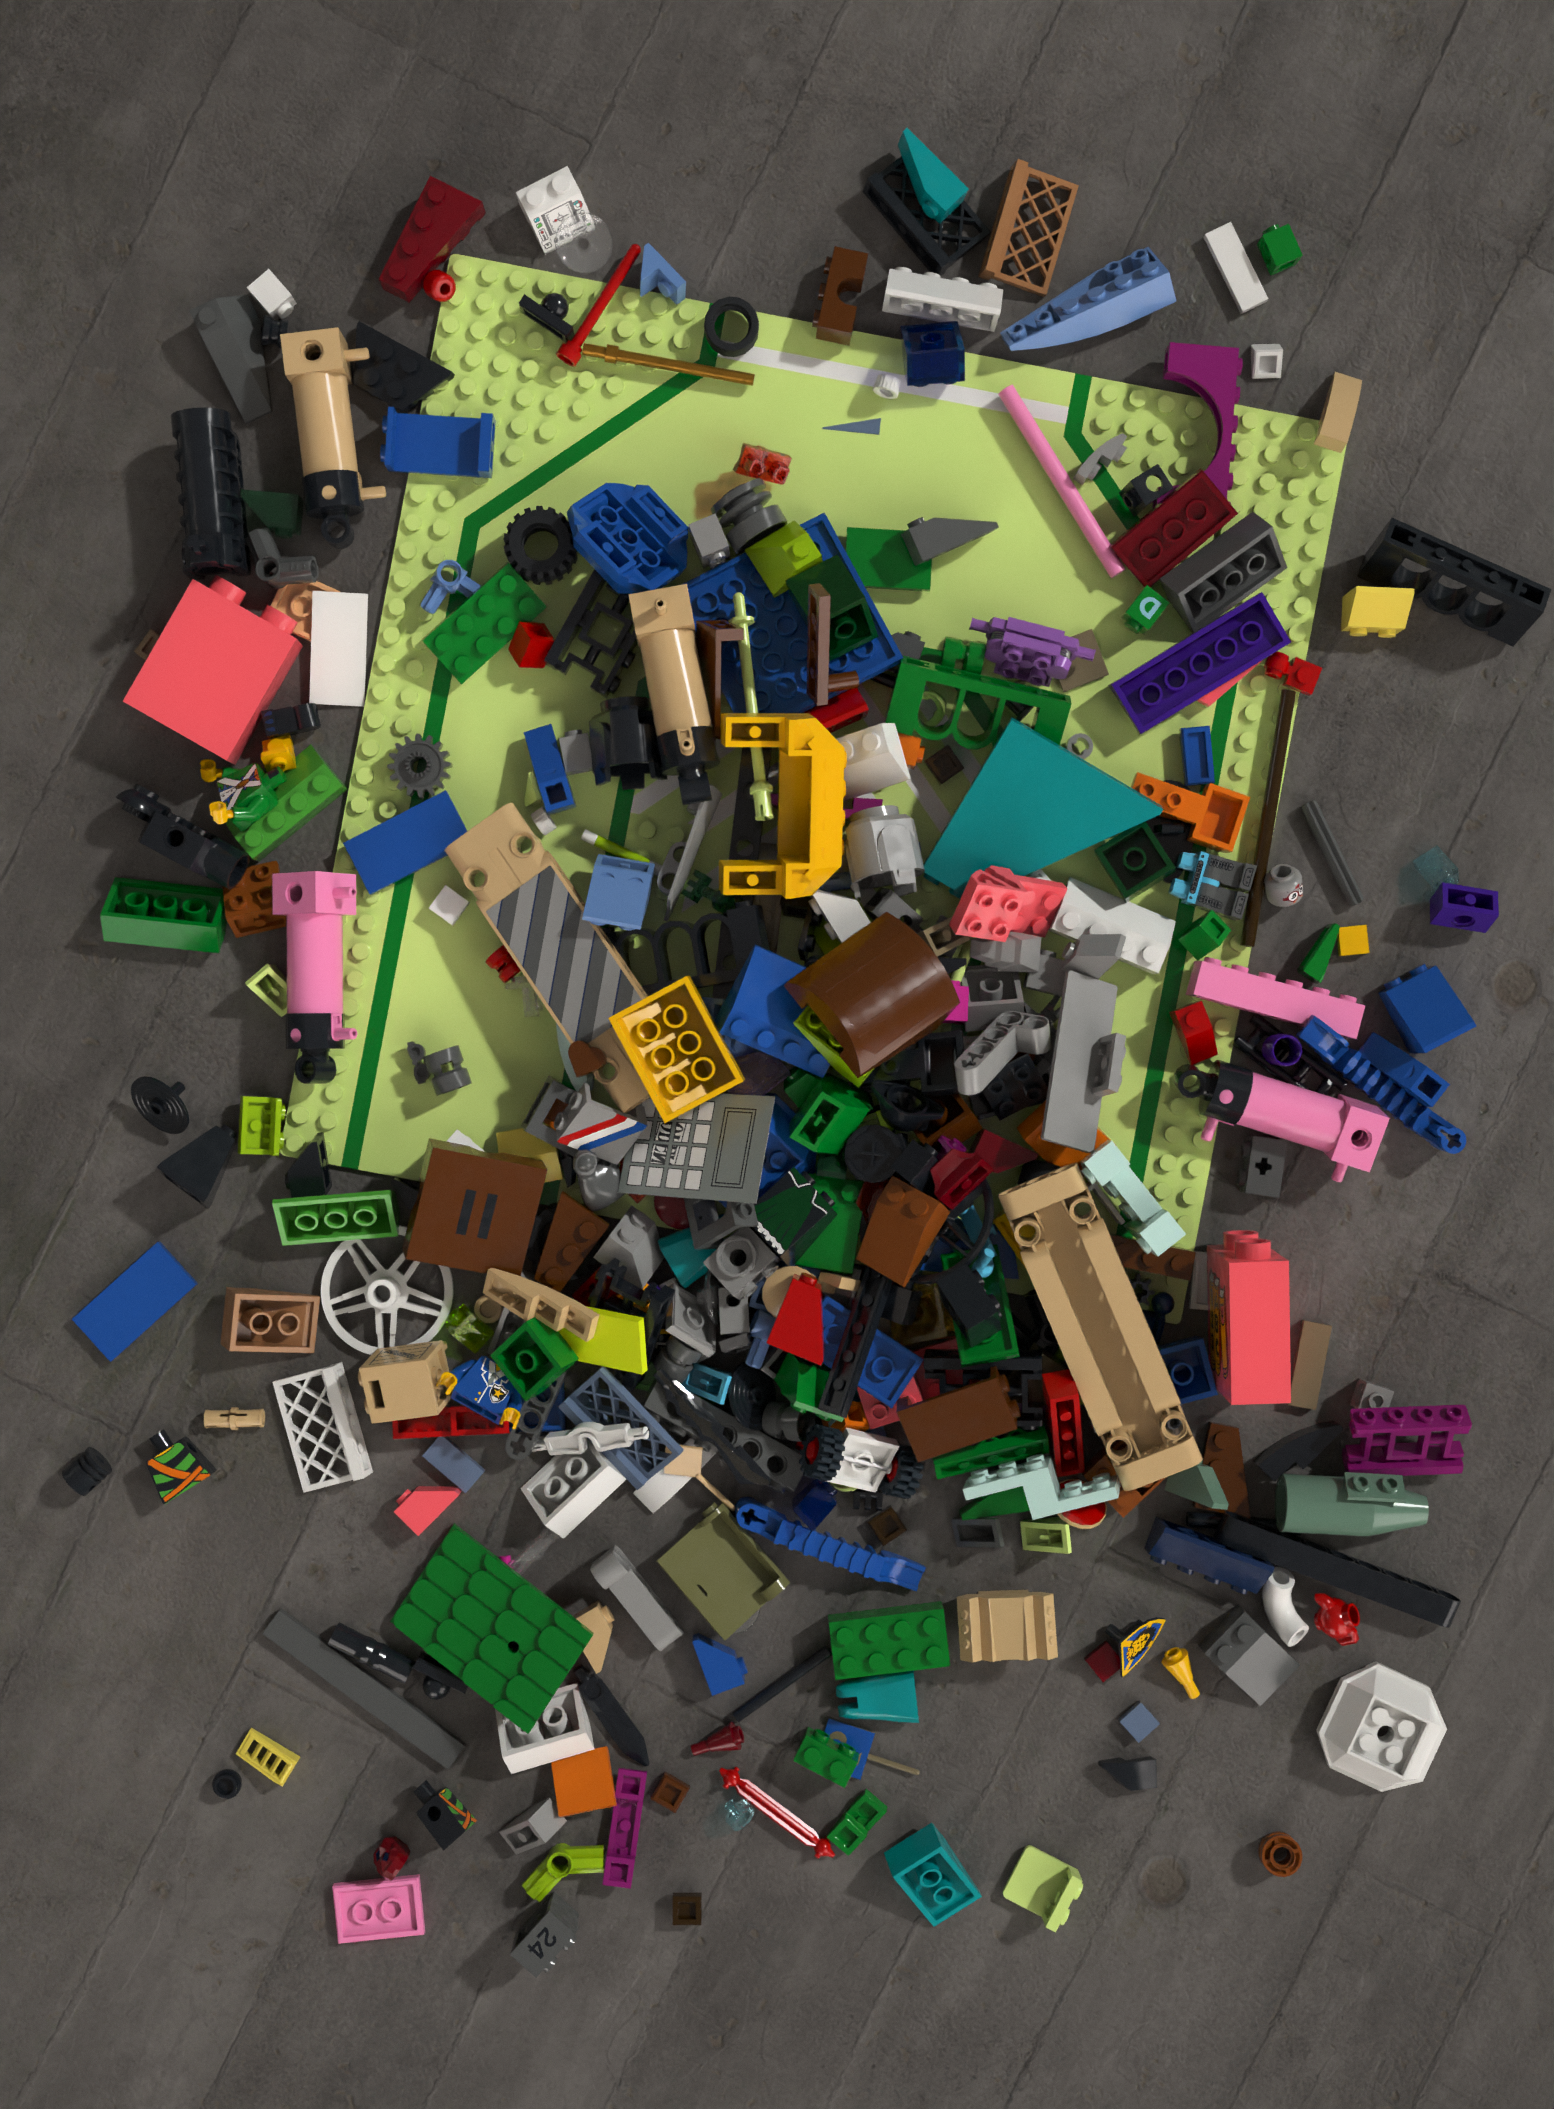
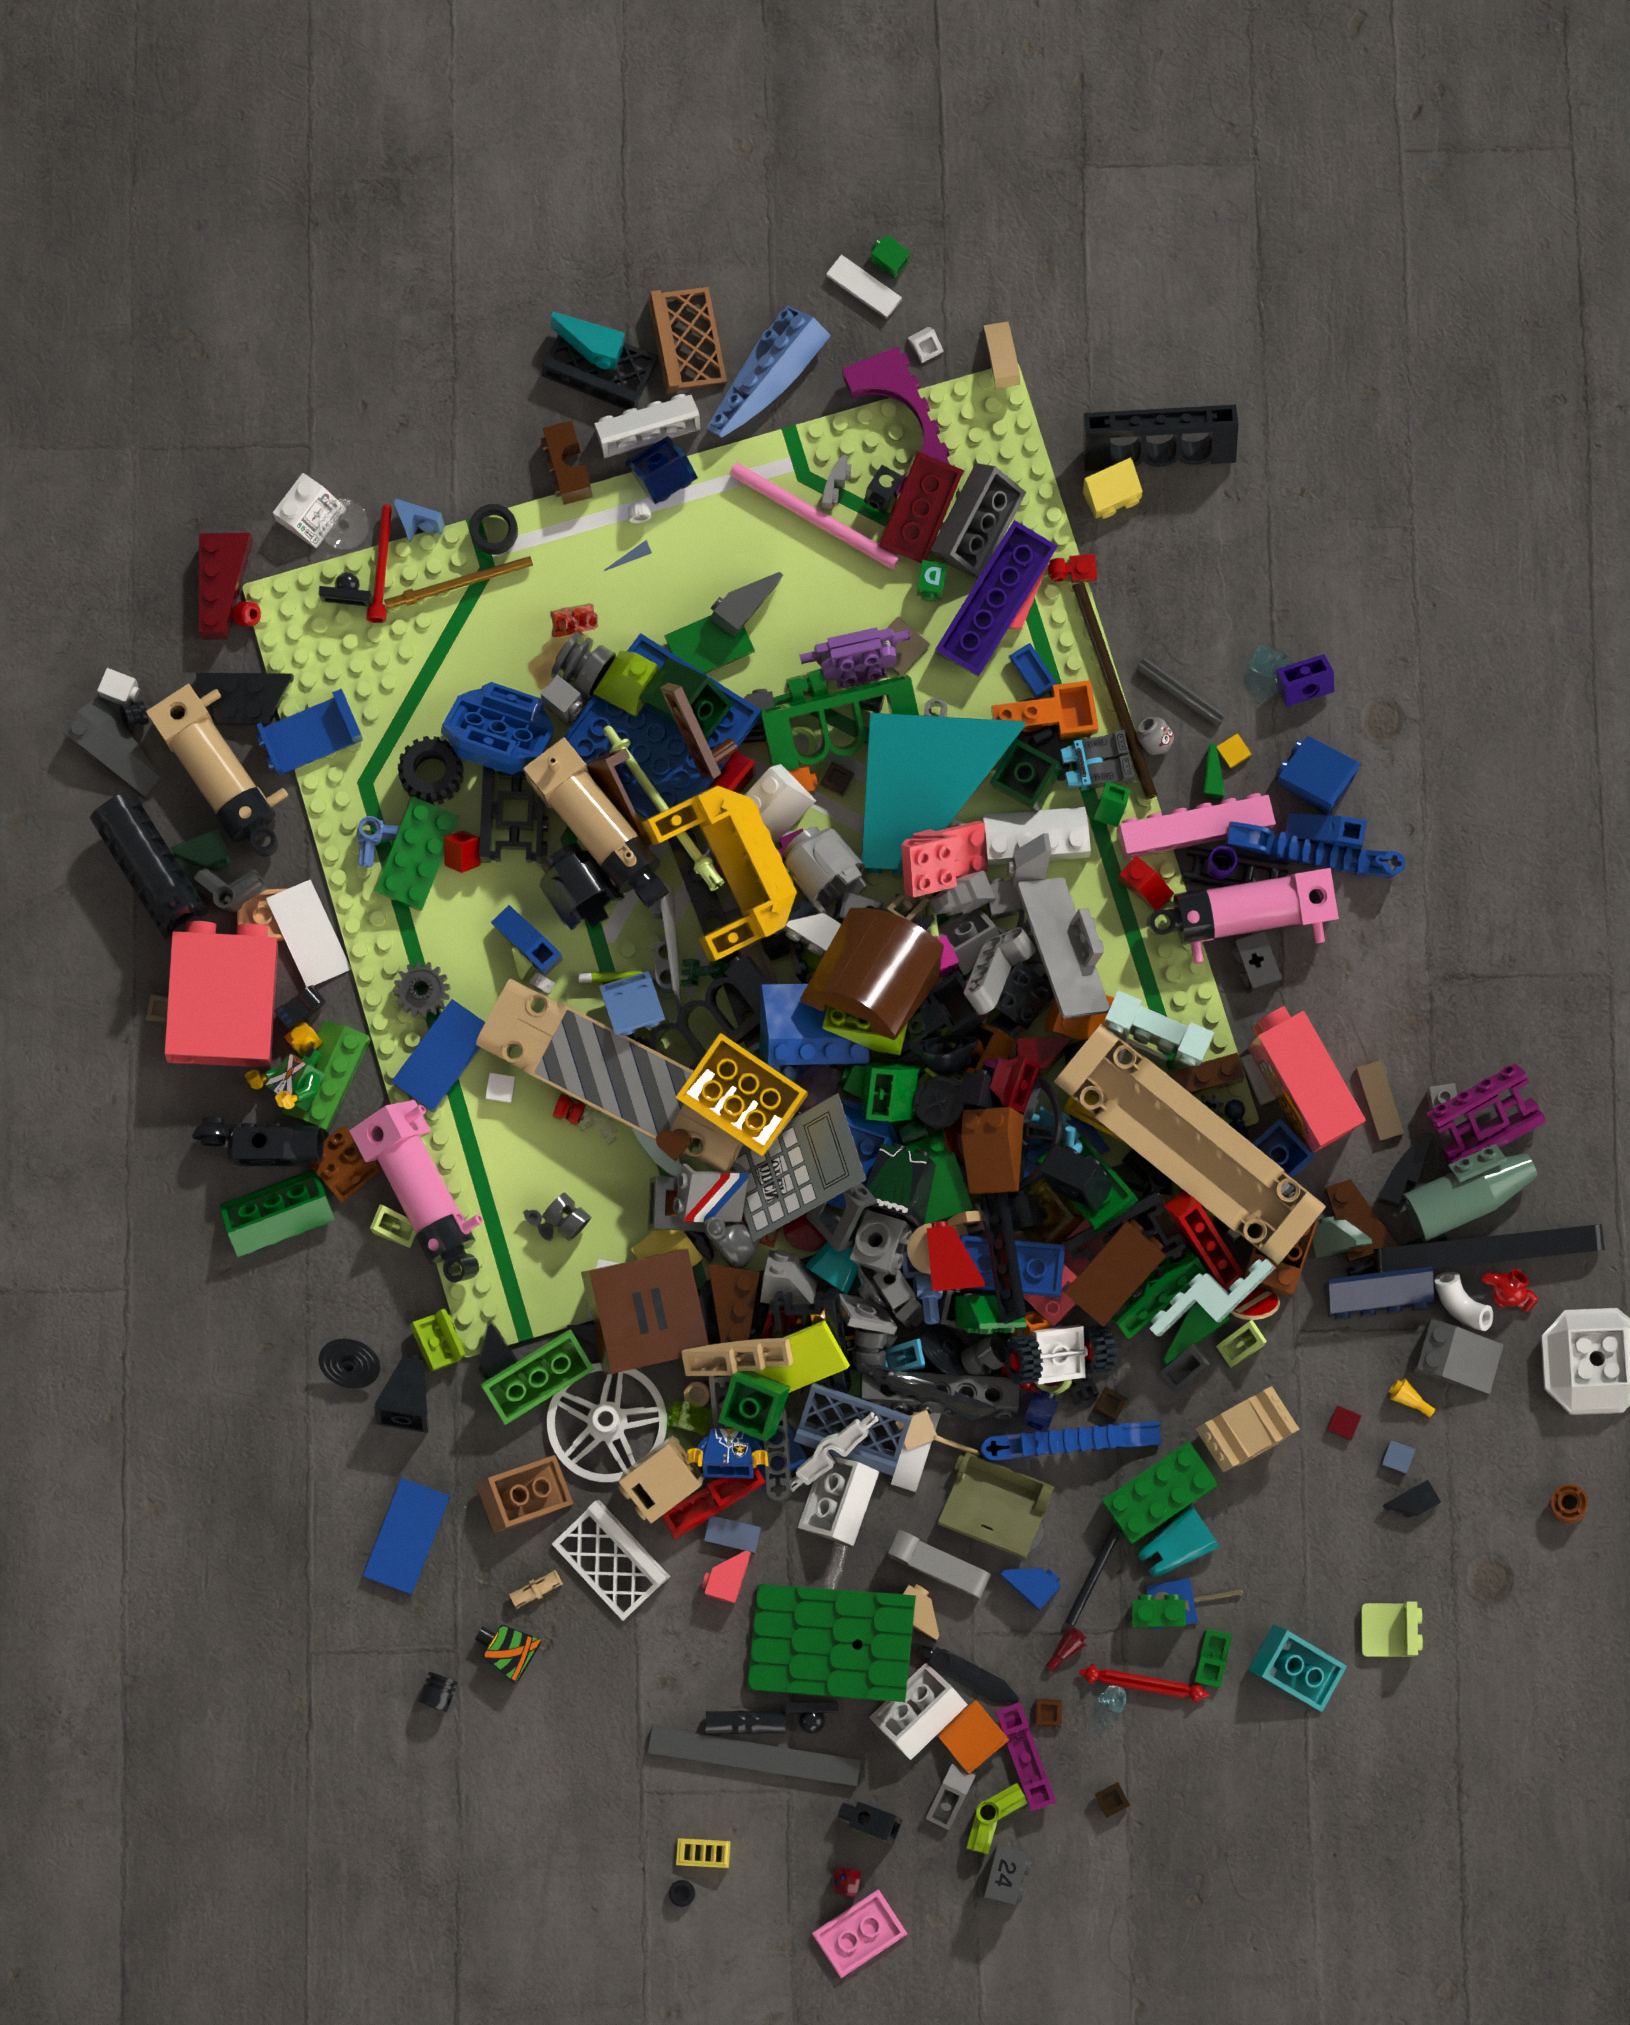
camera: 20 degrees left, 10 degrees down
light grey brick [559,730,593,776] -> none
shield [1105,1617,1166,1678] -> none

